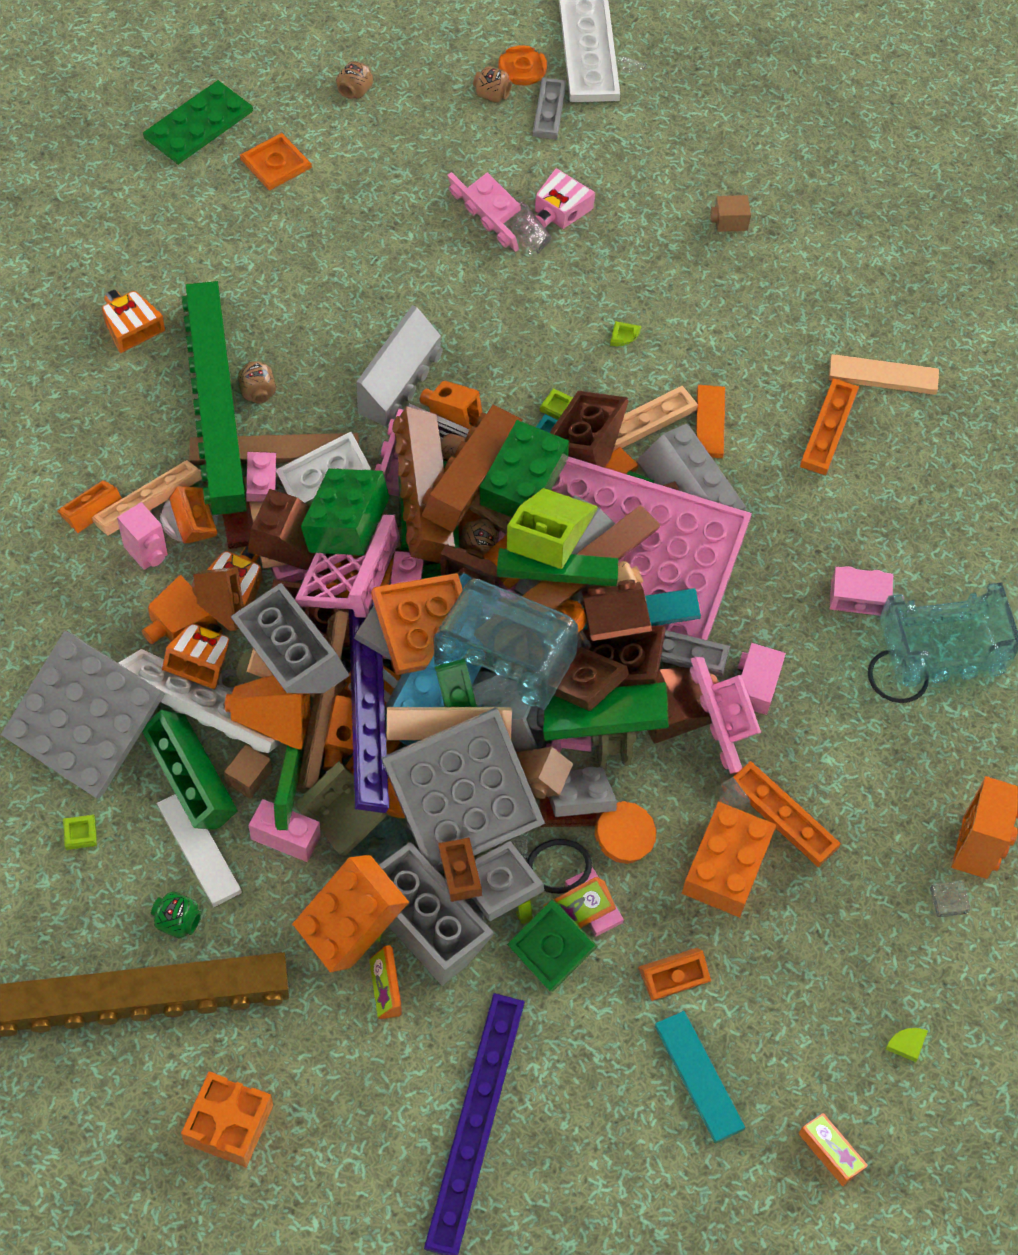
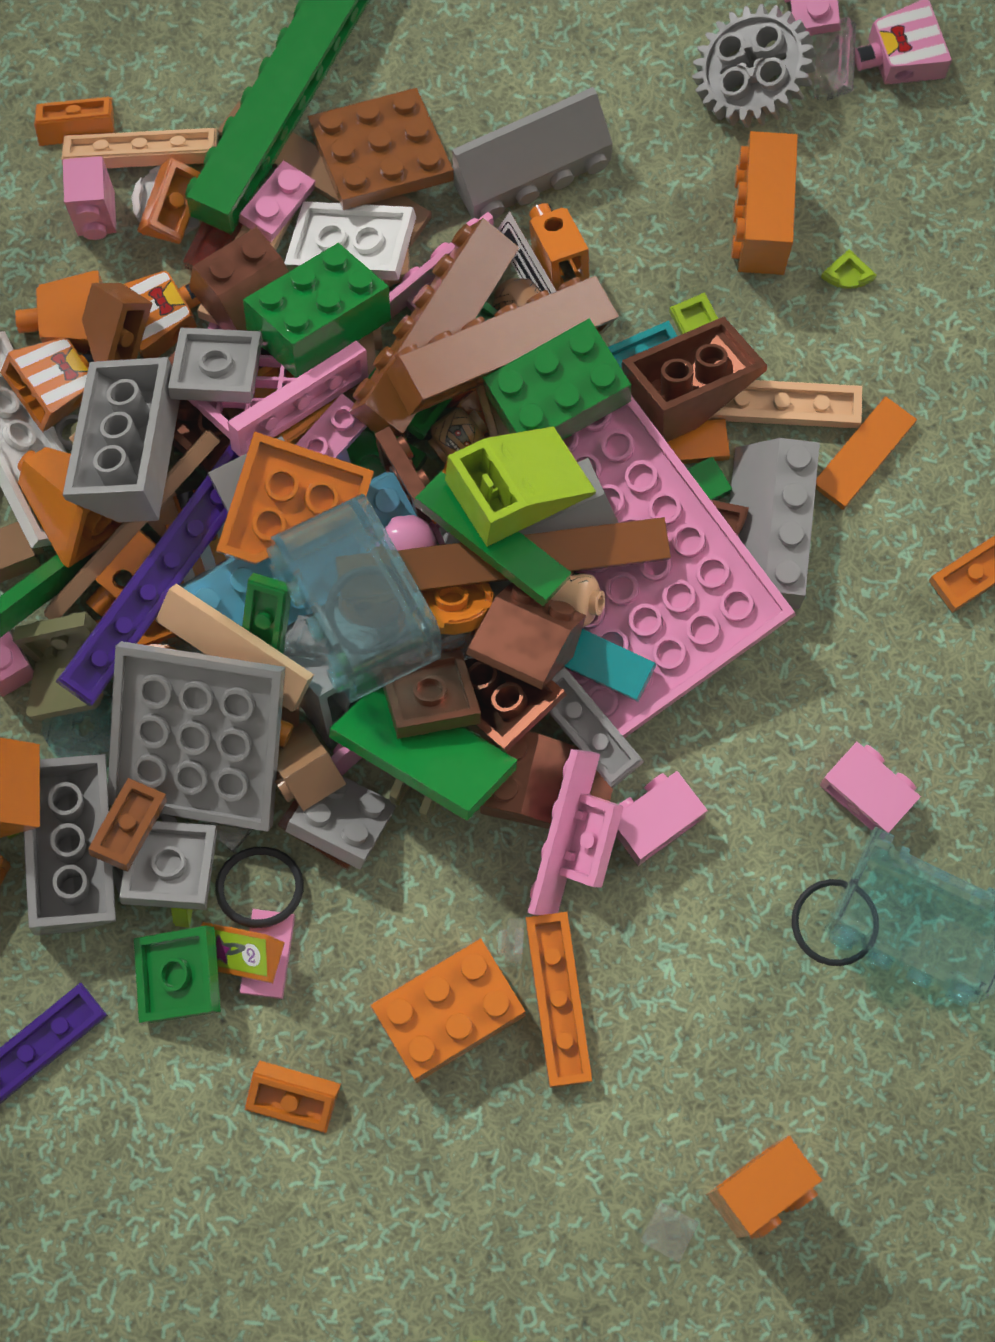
camera: 40 degrees right, 15 degrees up
medium nougat head [237,361,276,404] -> none
orange tile [594,801,656,864] -> none
teal tile [654,1011,746,1144] -> none
none -> light grey plate [168,327,262,403]
none -> dark orange plate [308,88,454,210]
none -> light grey gear [692,4,817,128]
none -> orange brick [731,131,798,275]

